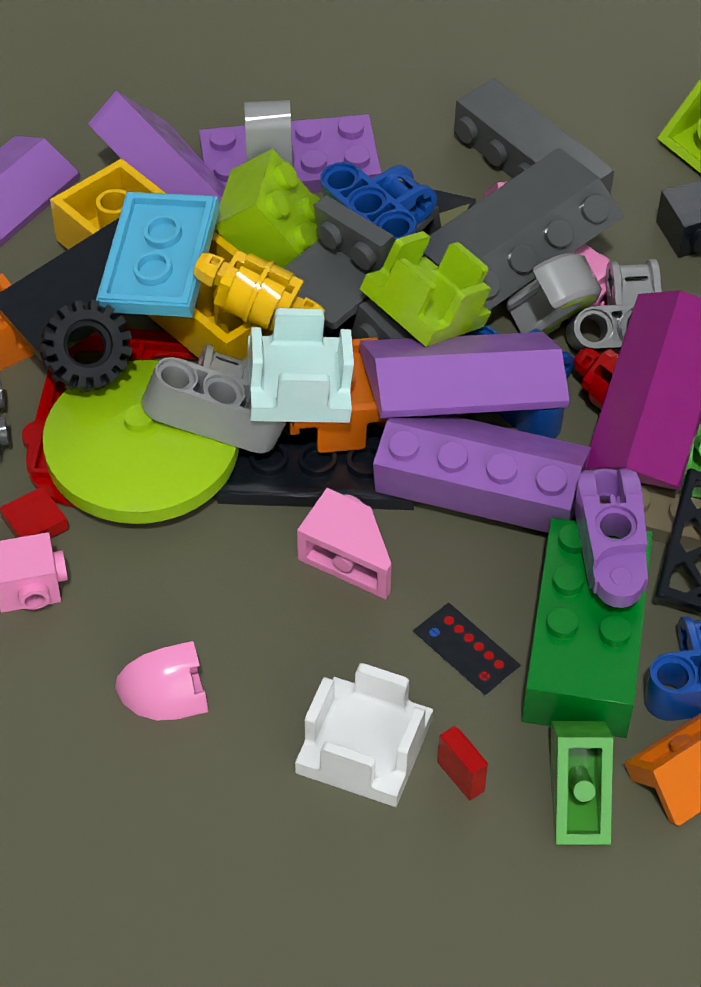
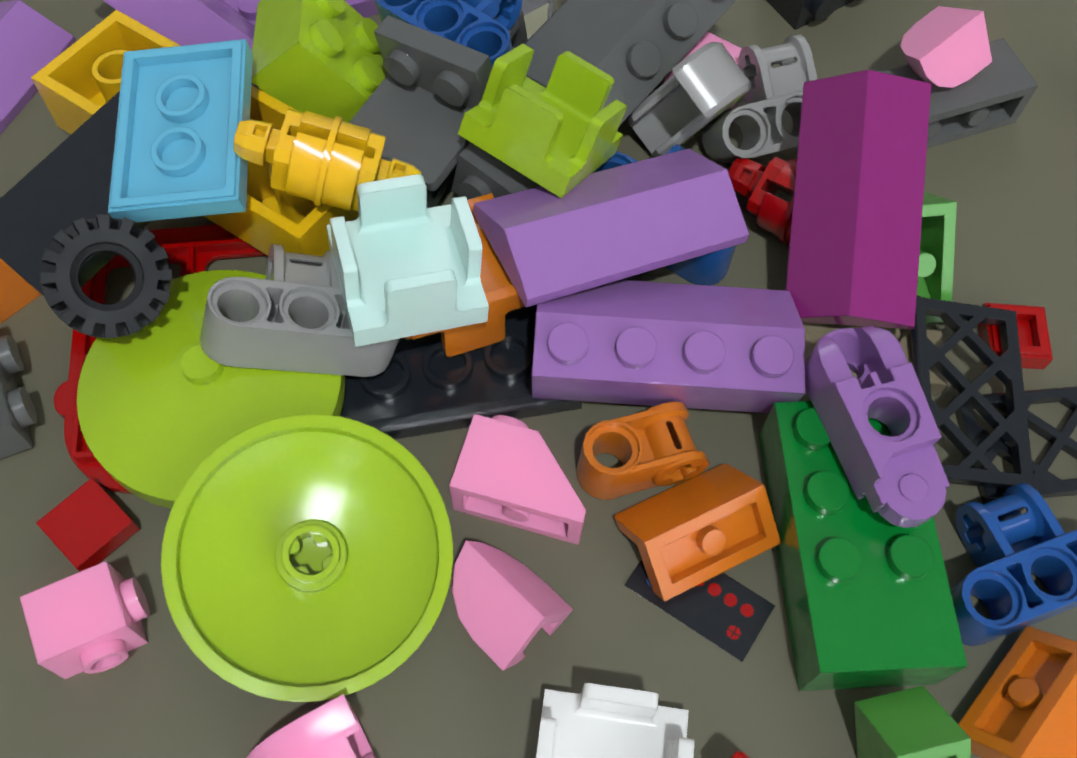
camera: 15 degrees left, 10 degrees up
none -> lime dish [161,414,453,702]
none -> bright pink brick [452,540,574,671]
none -> orange piece [576,401,709,500]
none -> orange panel [614,464,781,602]

